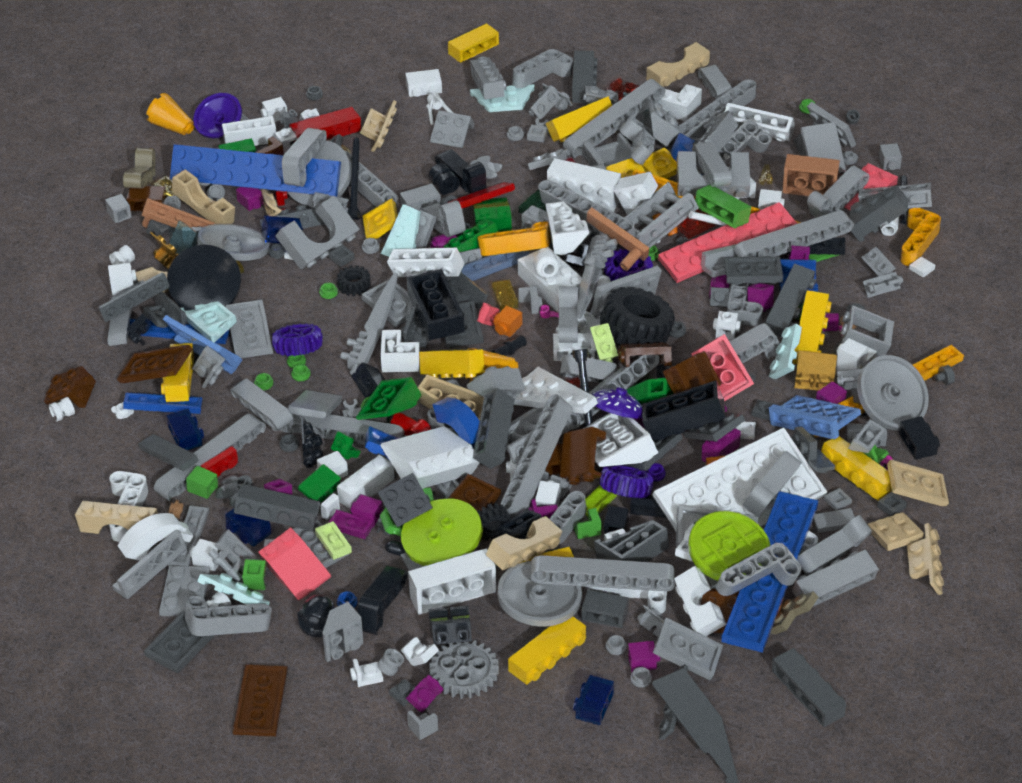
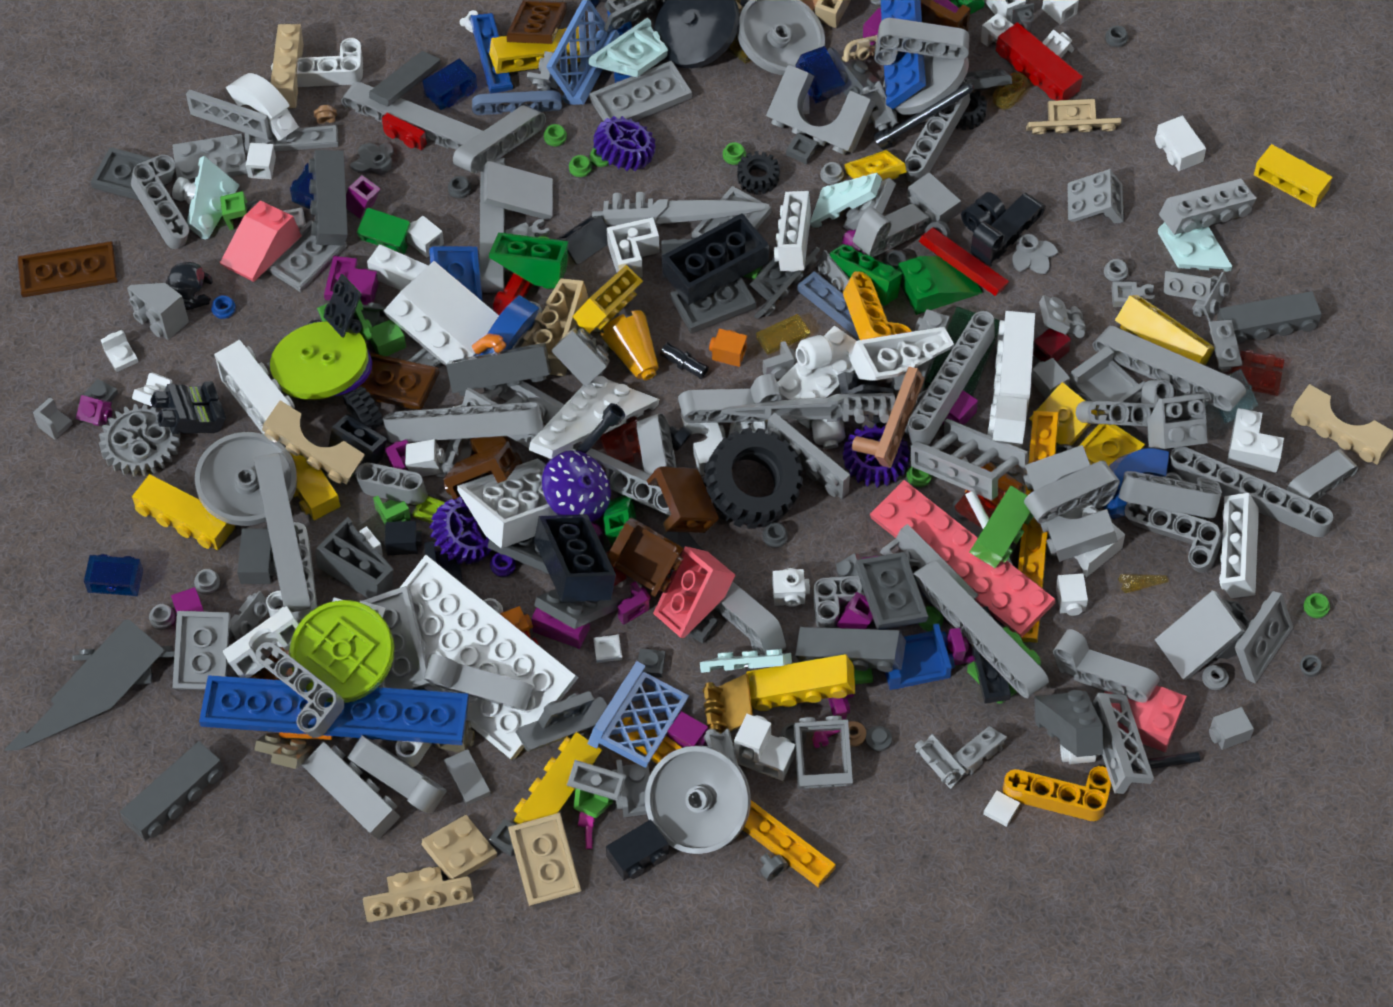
camera: 75 degrees right, 15 degrees up
bright green panel [186,466,218,499] -> none
light grey plate [208,529,257,582] -> none
black hinge [301,416,324,468] -> none
yellowish green plate [315,522,352,560] -> none
white tile [320,493,340,520] -> none
green bracket [331,432,361,460] -> none
black beam [358,566,408,635] -> none
light grey wheel [378,648,404,676] -> none
white plant [426,92,453,125] -> none
coral bracket [477,303,500,326] -> none
light grey beam [512,49,573,88] -> none
yellowish green hinge [590,323,618,362] -> none
nougat brick [783,154,840,196] -> none
light grey tile [824,488,852,511] -> none
none -> sand blue beam [472,90,562,115]
none -> orange arm [472,333,506,355]

